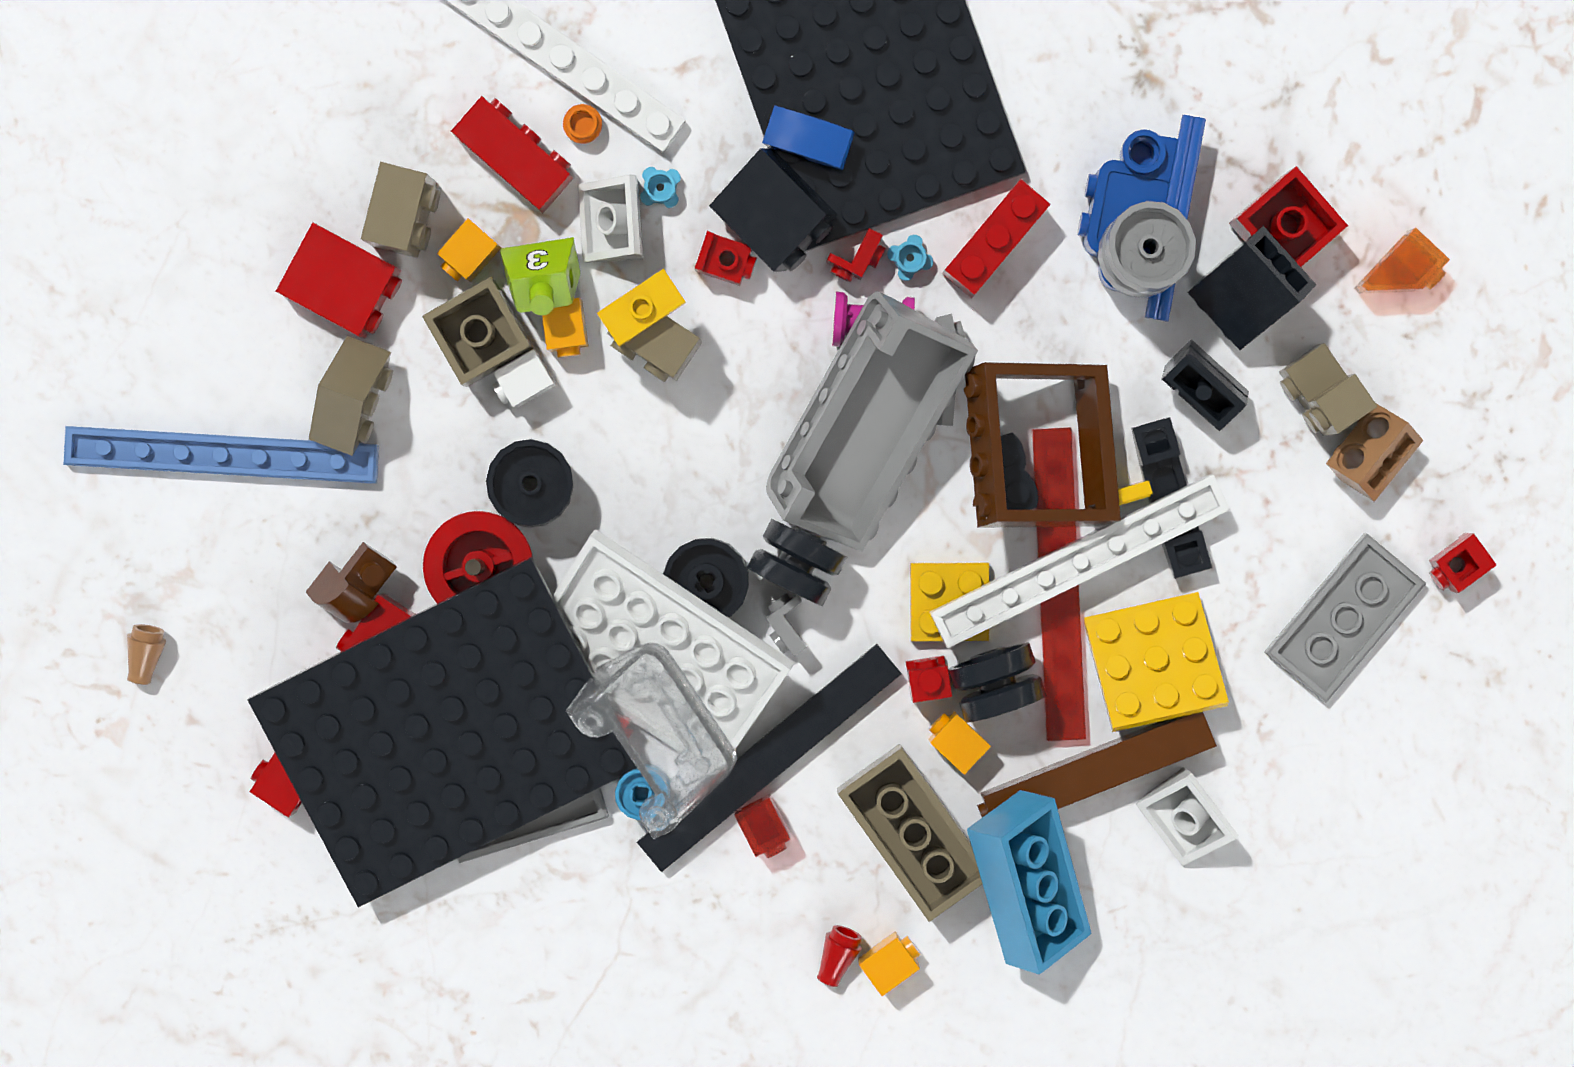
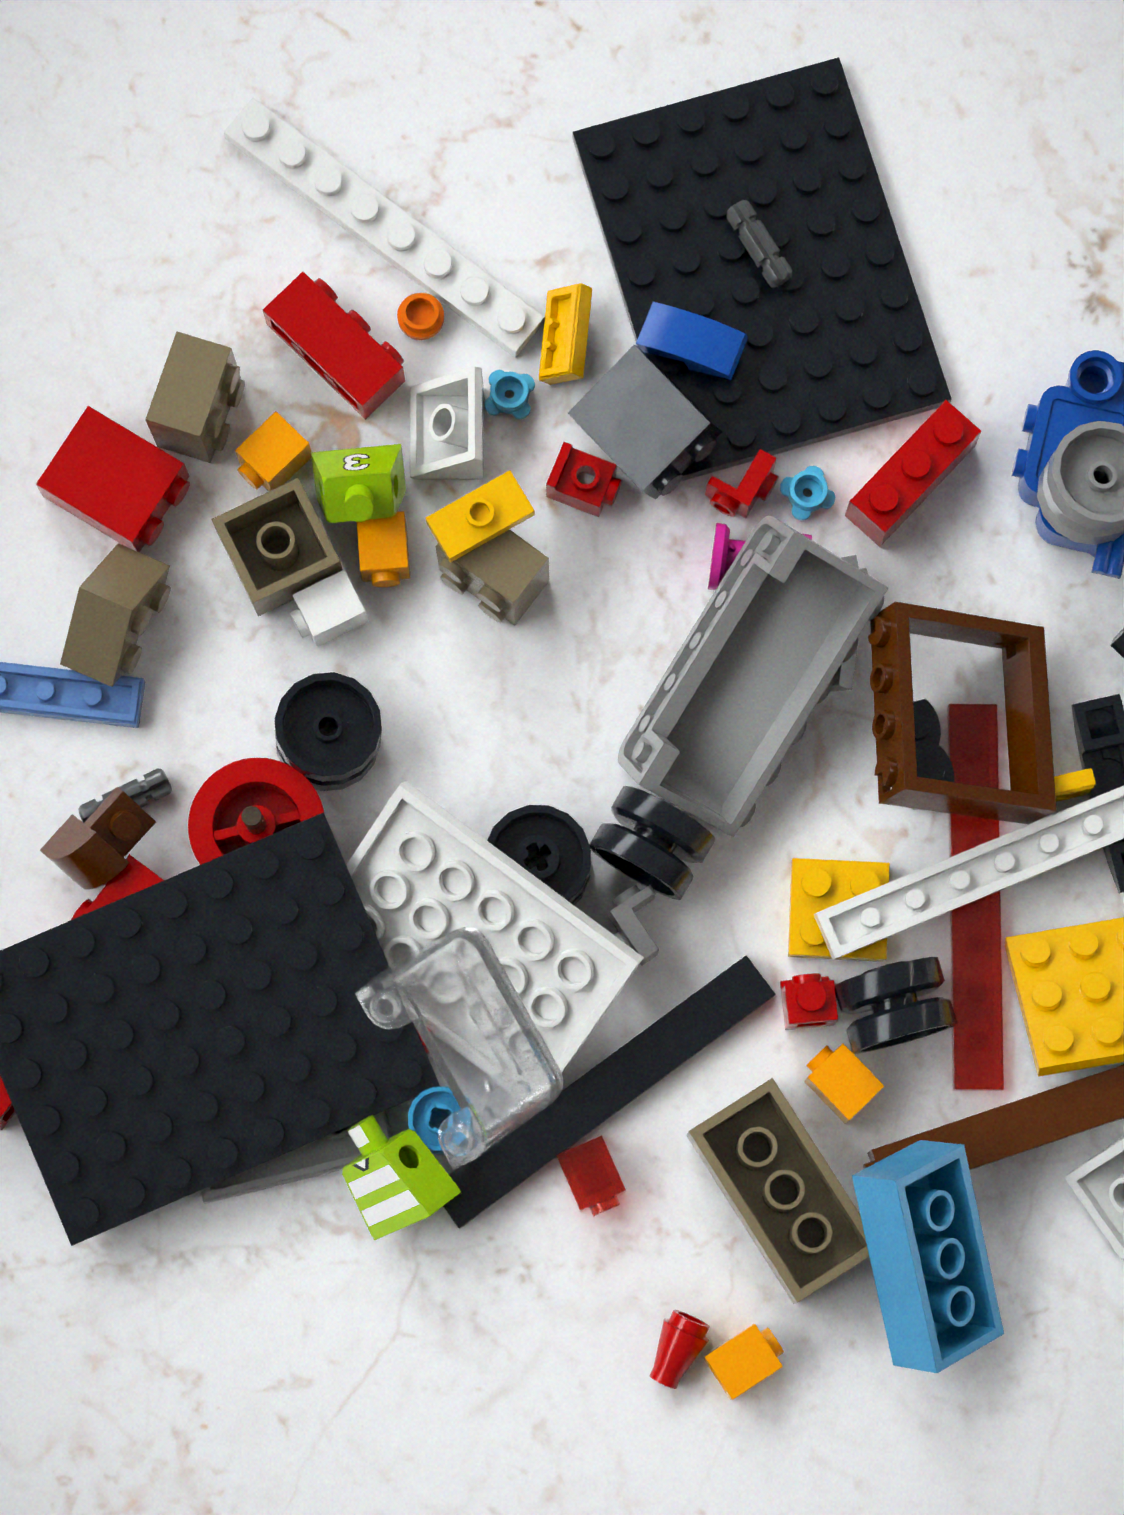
camera: 10 degrees right, 10 degrees down
none -> dark grey axle [78,768,172,823]
none -> lime torso [342,1115,461,1240]
none -> yellow plate [539,283,592,385]
none -> dark grey axle [727,200,792,288]

